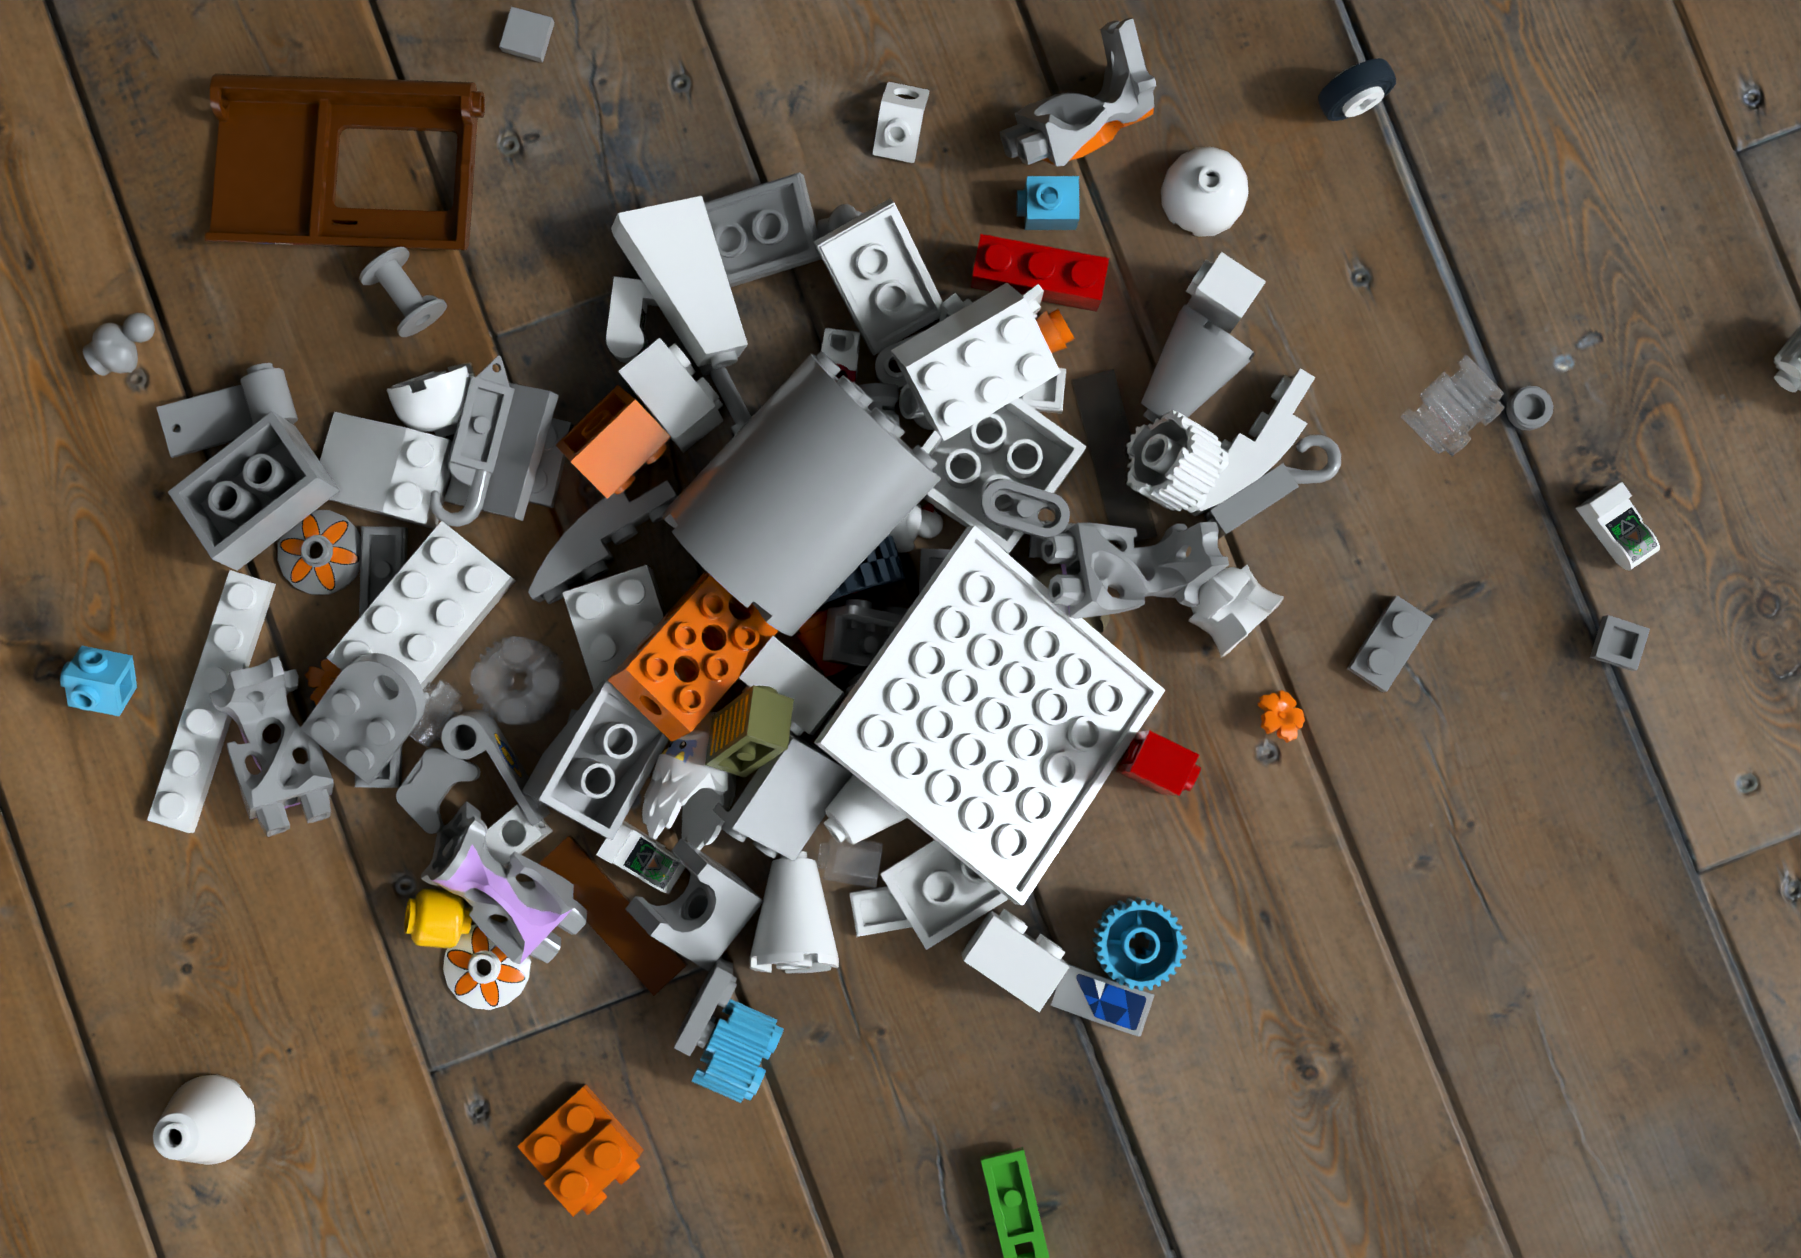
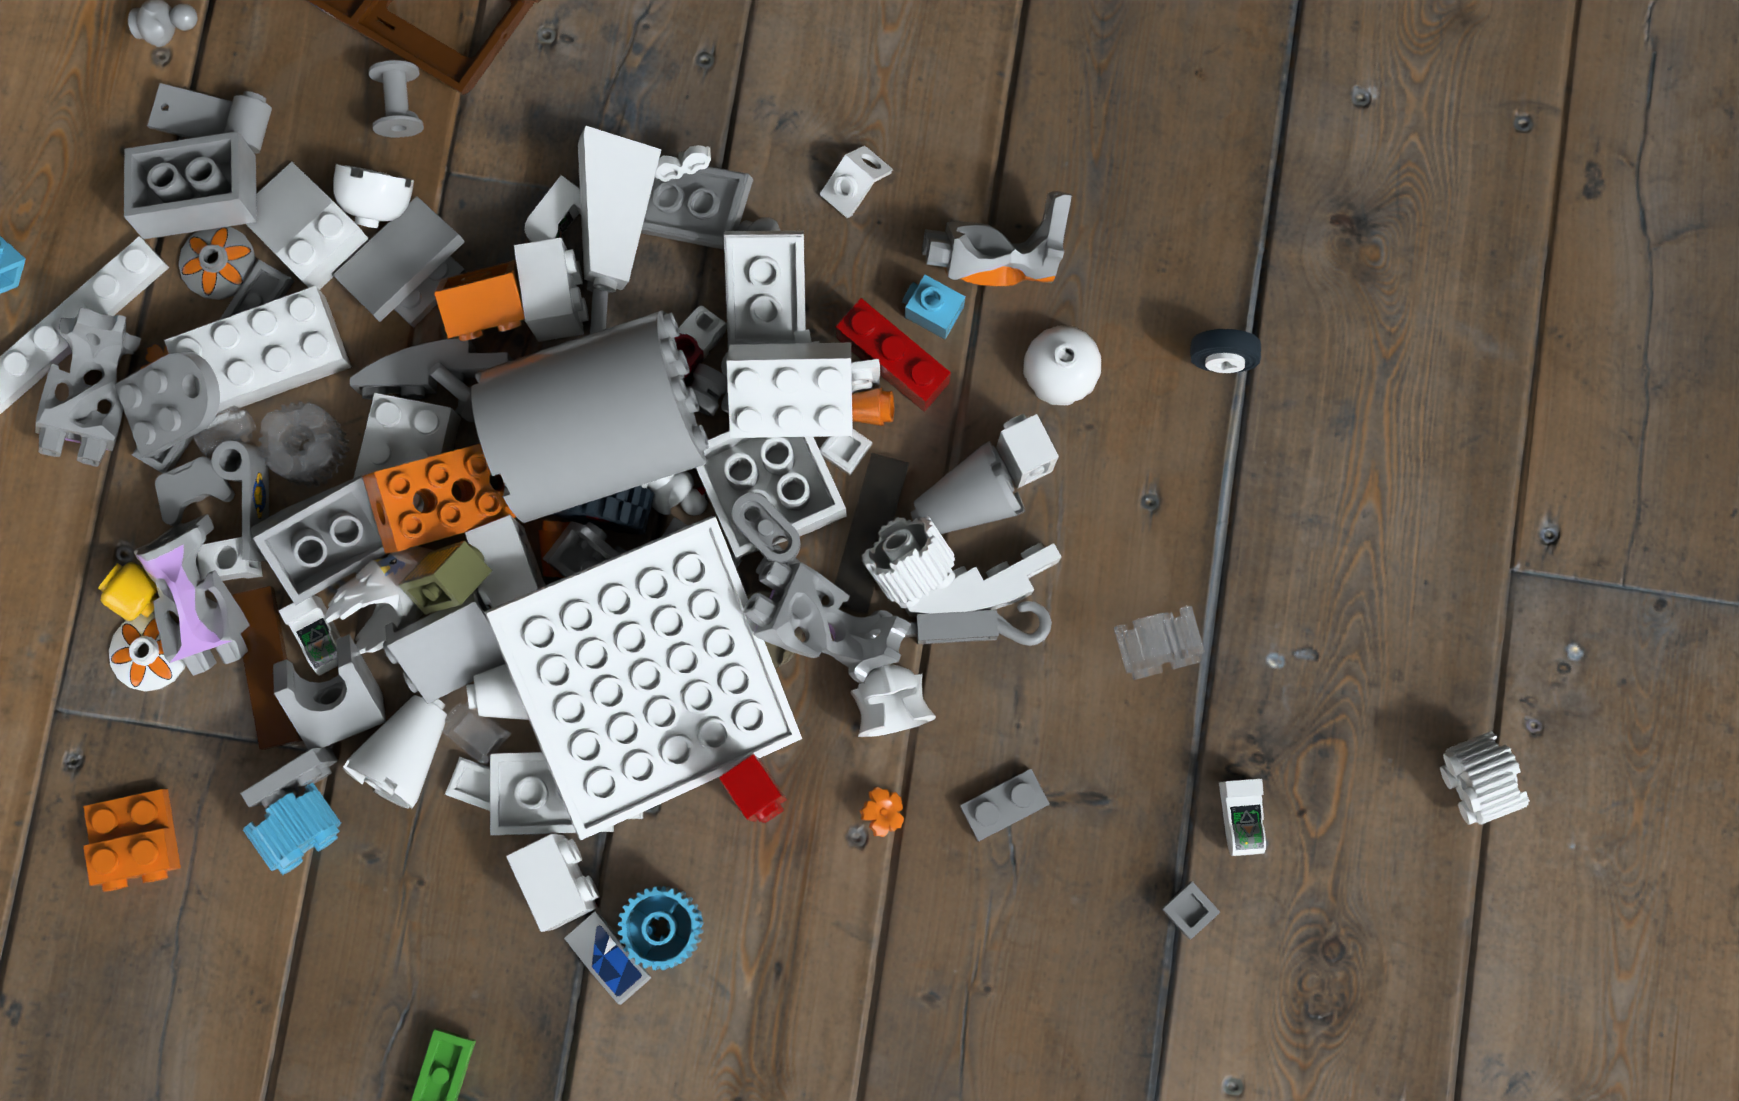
camera: 30 degrees right, 5 degrees down
light grey plate [430,356,515,527] -> none
light grey tile [1506,386,1553,431] -> none
none -> light grey bar [429,362,479,423]
none -> white piece [655,145,711,182]

